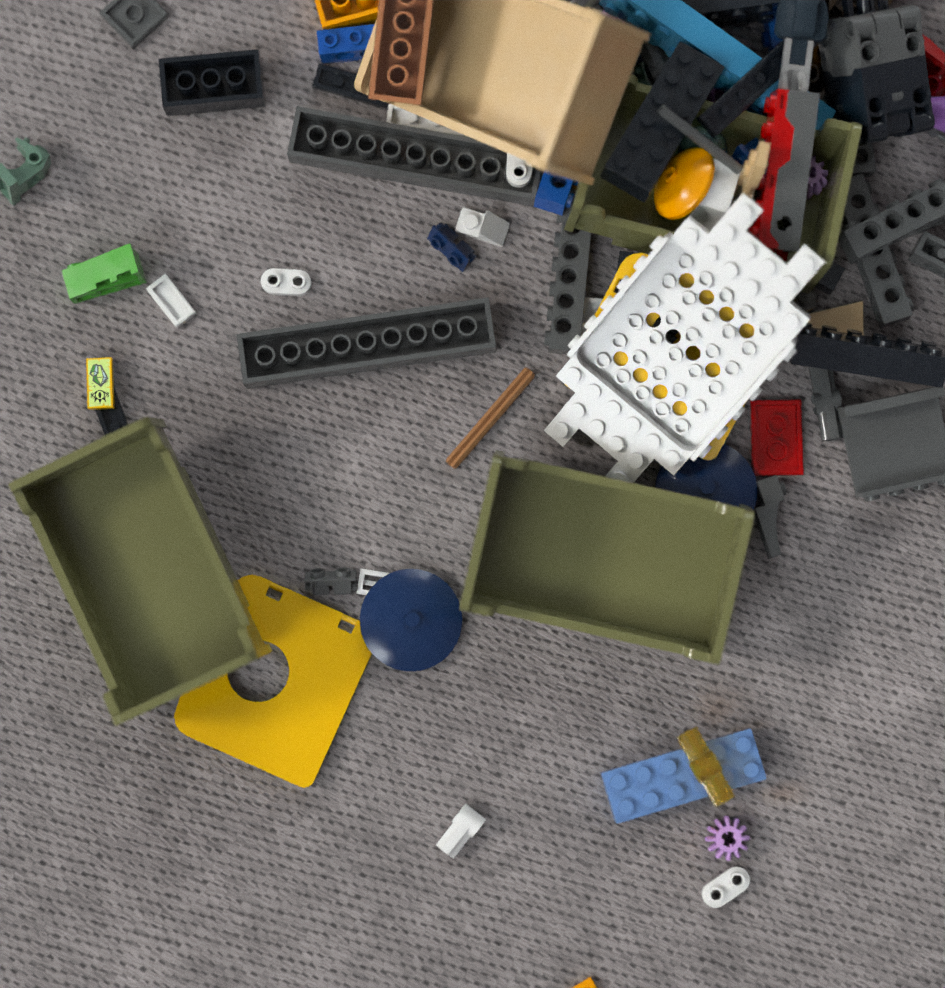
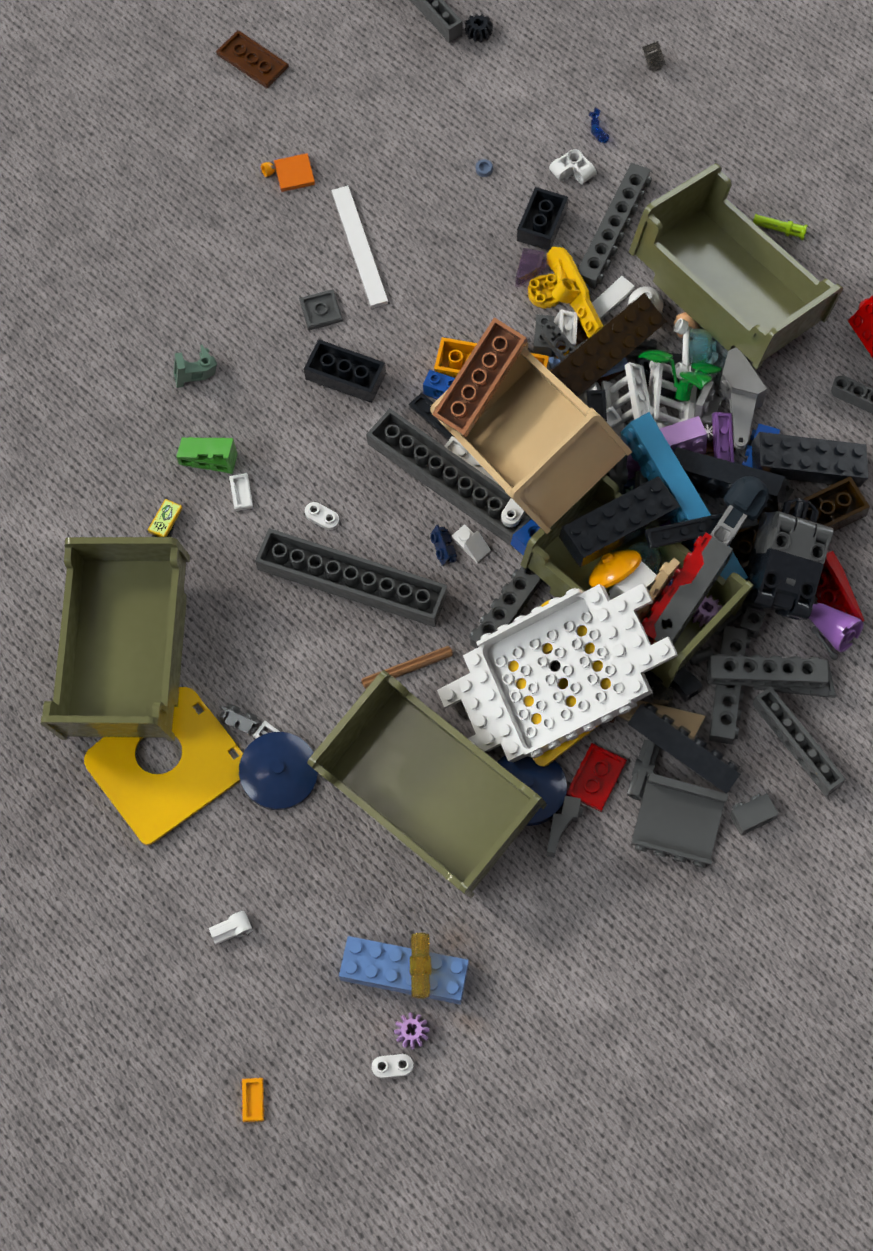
camera: 30 degrees right, 15 degrees down
dark grey bar [657,104,743,174] -> none

